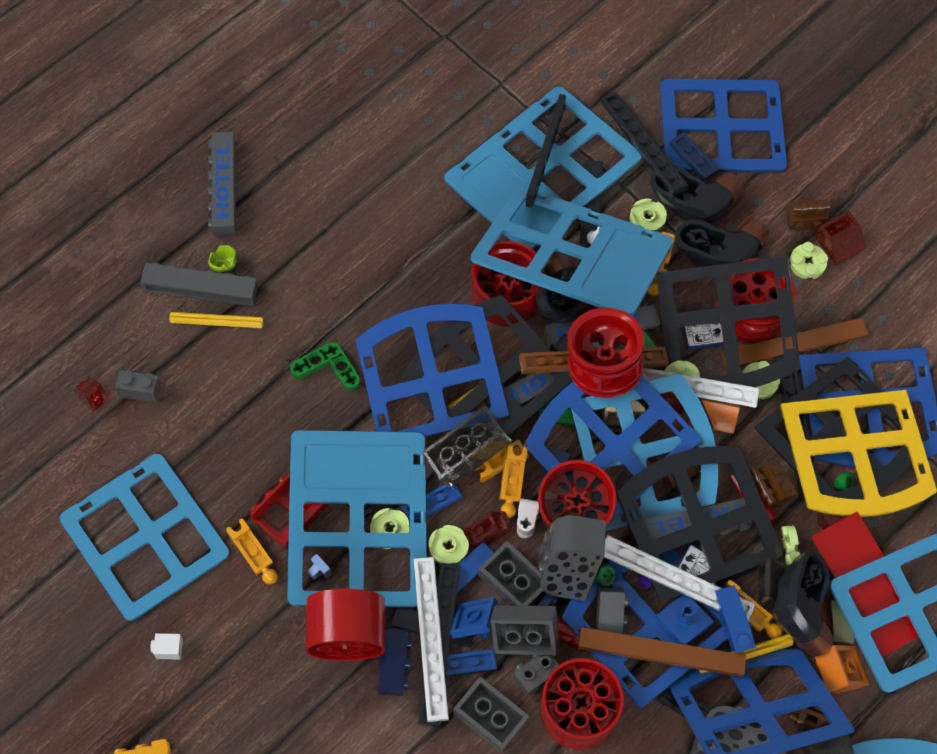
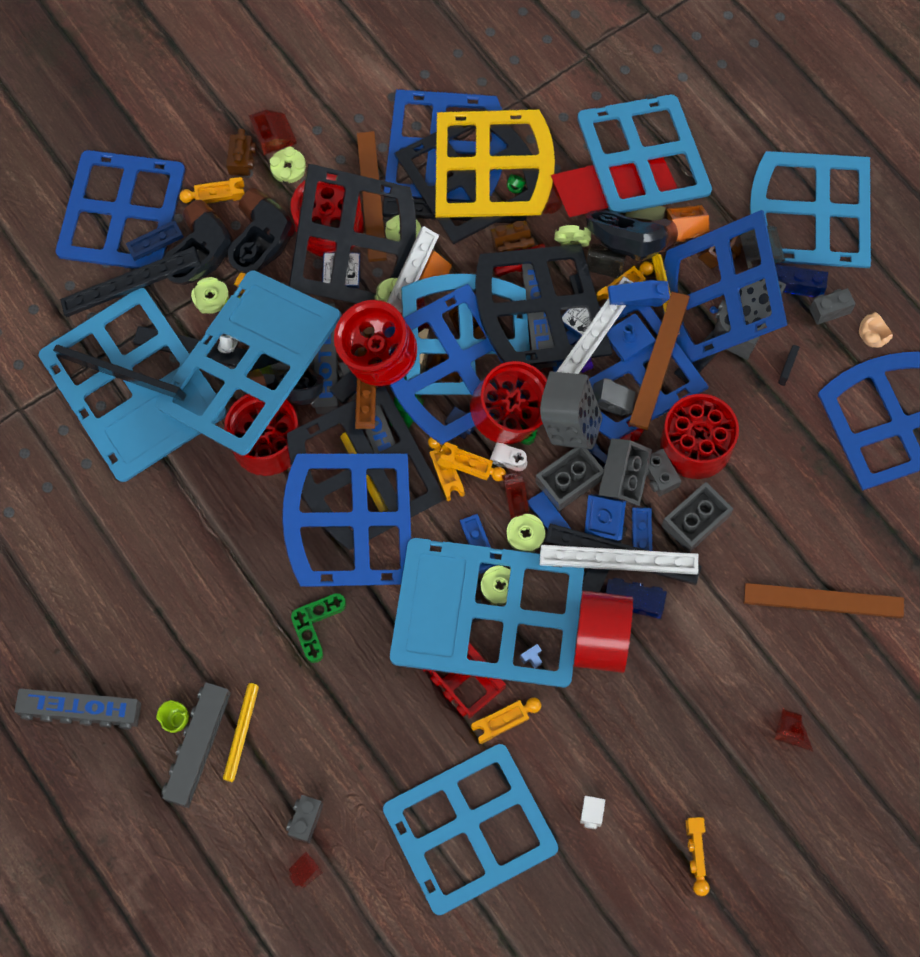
camera: 75 degrees left, 5 degrees up
clear smoke brick [423,405,513,489] -> none
none -> light orange plate [179,177,245,203]

